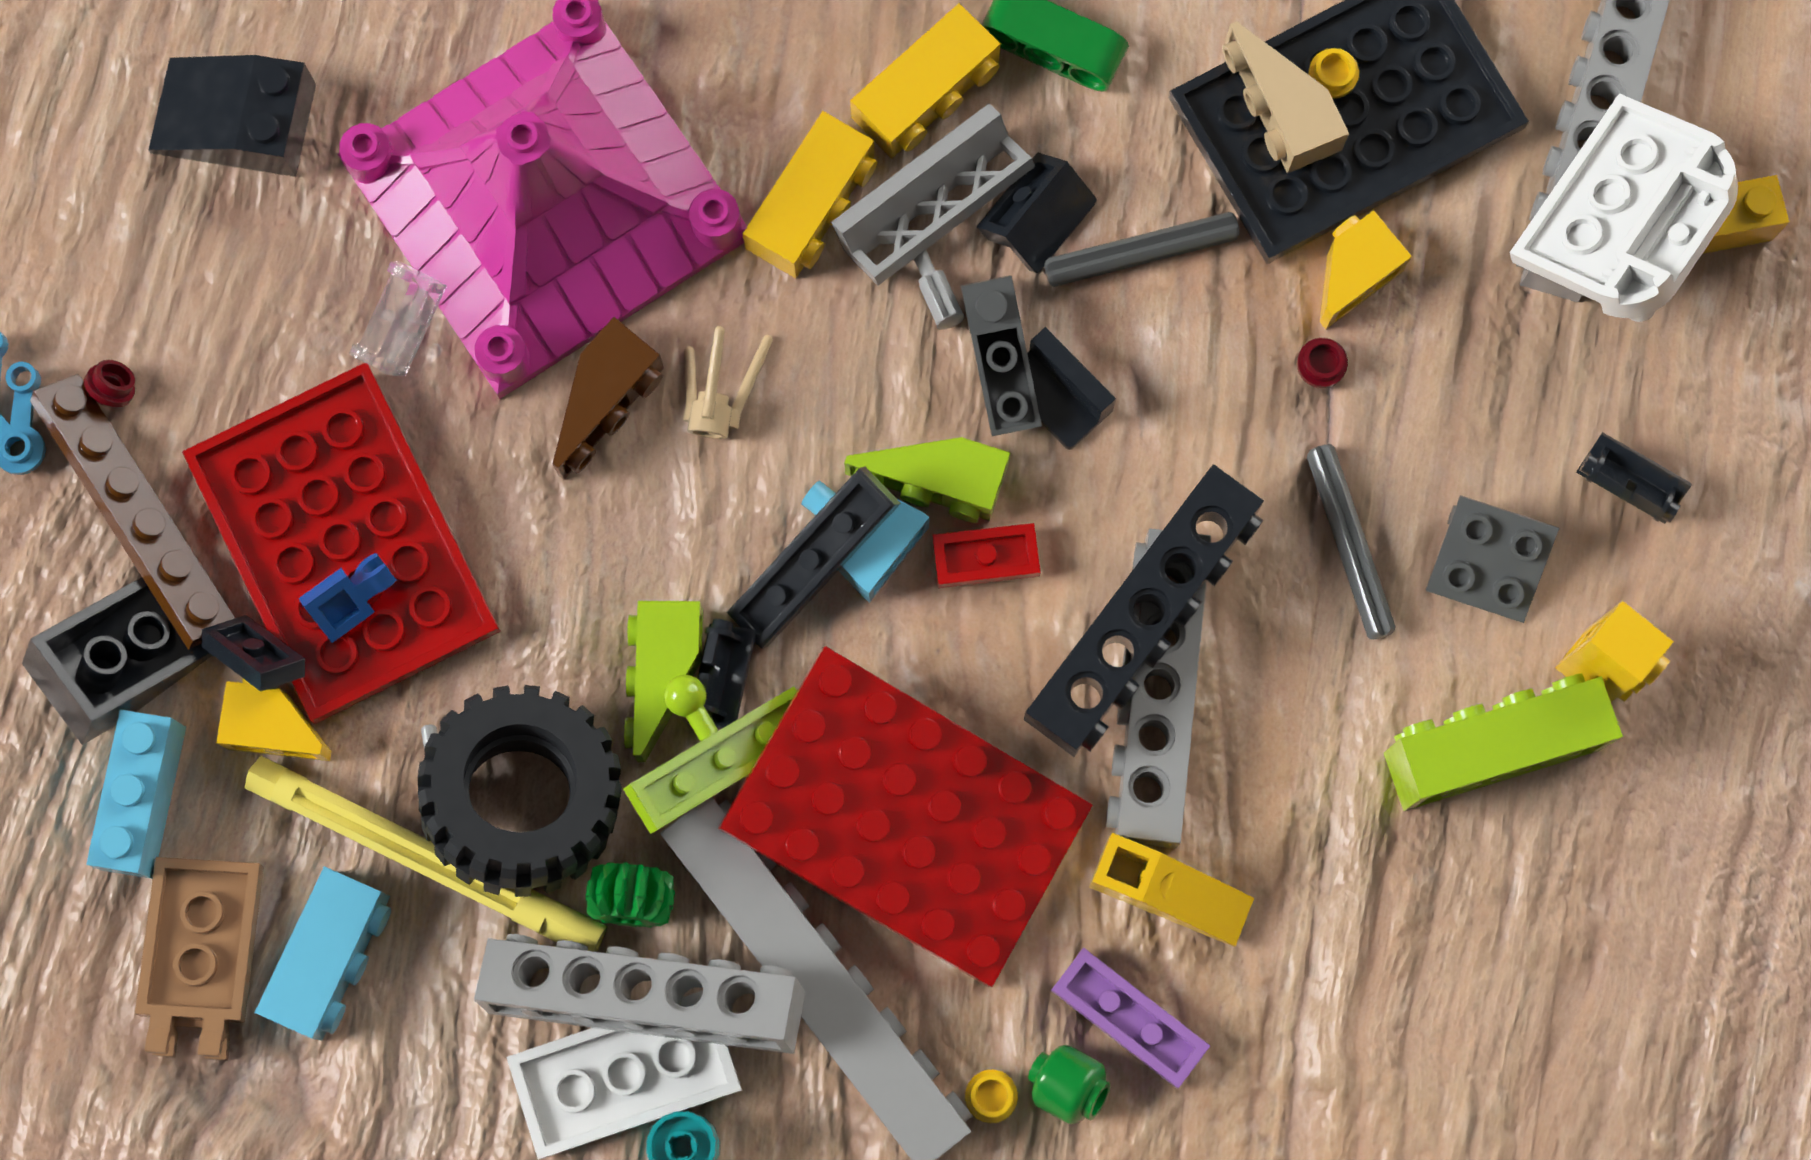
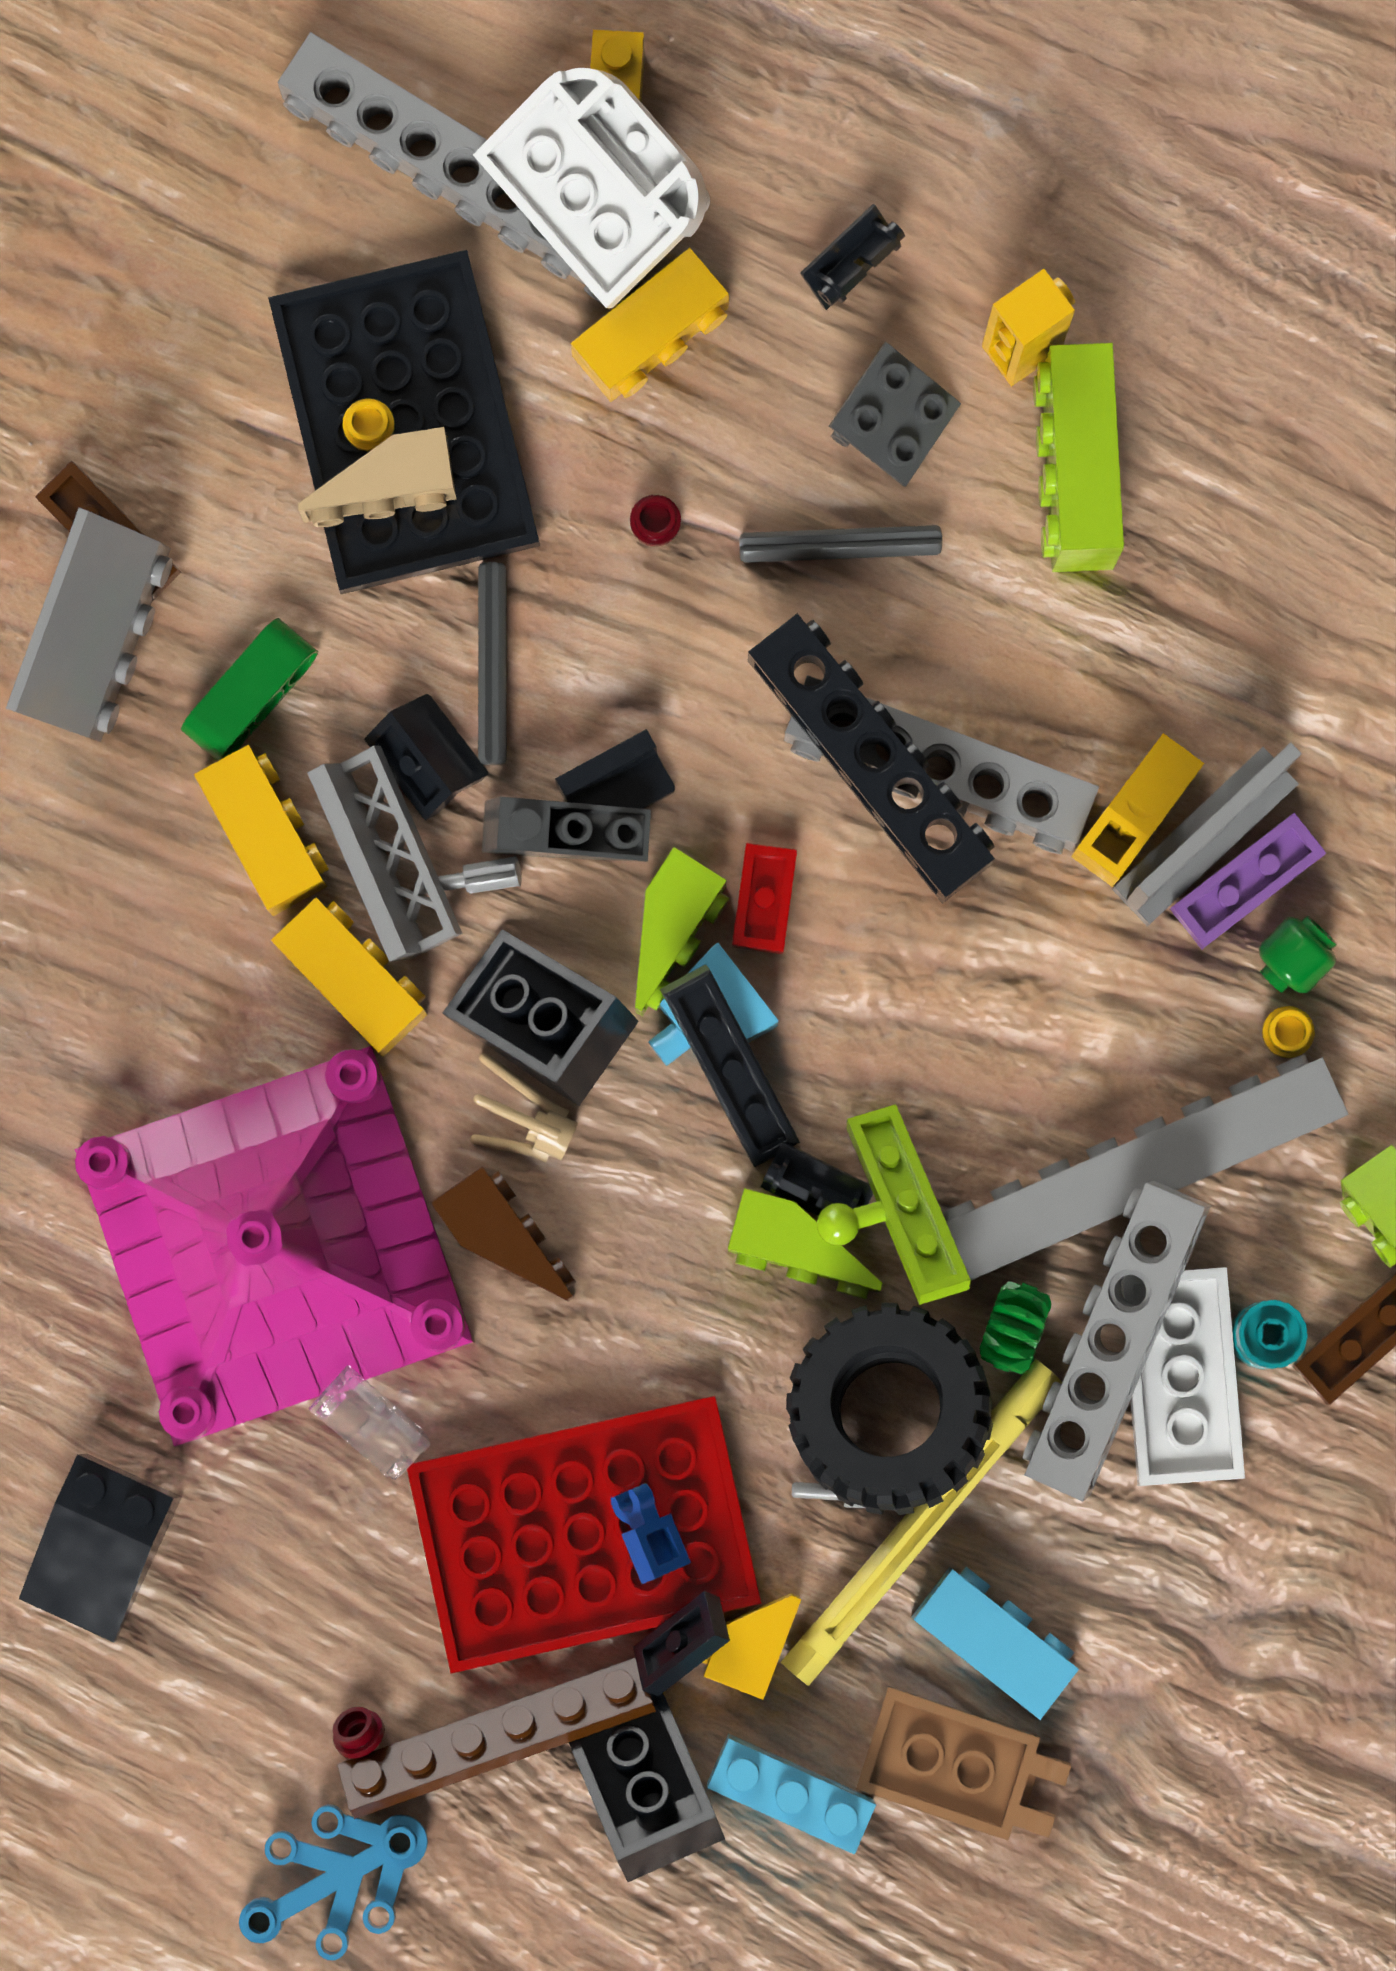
camera: 75 degrees left, 5 degrees up
red plate [717,646,1093,987] -> none
yellow slope [1320,210,1412,329] -> none
none -> black slope [443,929,639,1106]
none -> yellow brick [571,247,729,402]
none -> light grey fence [1112,743,1302,927]

